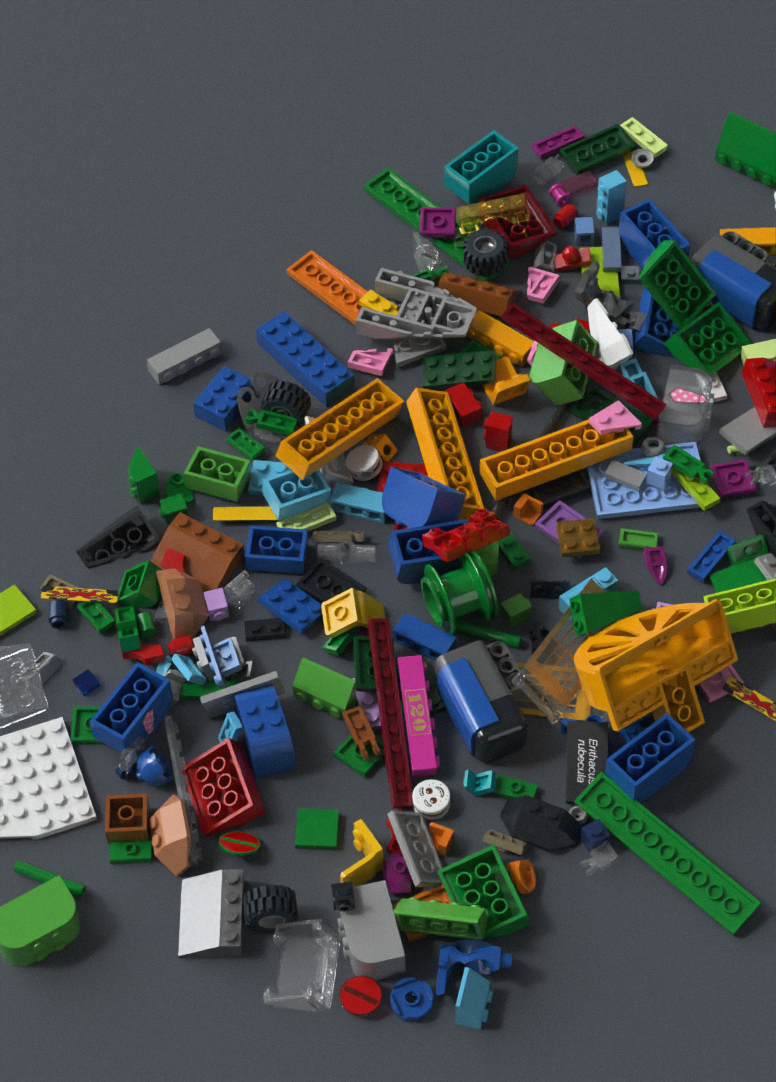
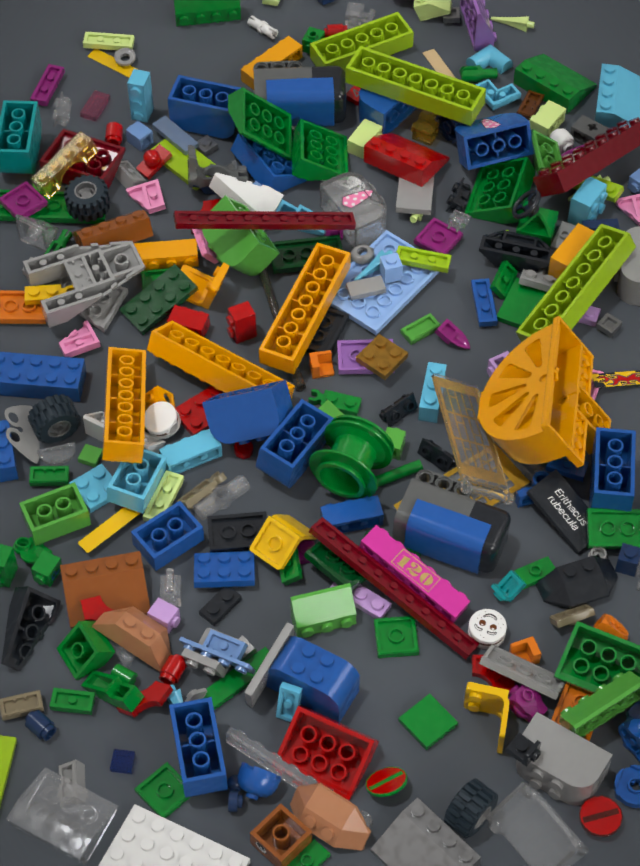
camera: 45 degrees left, 0 degrees up
sticker [41,586,118,603] -> none
clear plate [119,736,146,772] -> none
medium azure tile [171,654,207,685] -> none
green plate [245,409,298,436] -> none
dark orange hinge [342,706,380,761] -> none
red bracket [422,509,510,562] -> none
dark pink bush [549,184,571,207] -> none
dark green plate [559,124,636,176] -> none
green slope [569,590,642,637] -> none
bright pink wing [589,400,641,435] -> none
flat silver plate [628,312,647,331] -> none
green plate [663,445,714,485] -> none

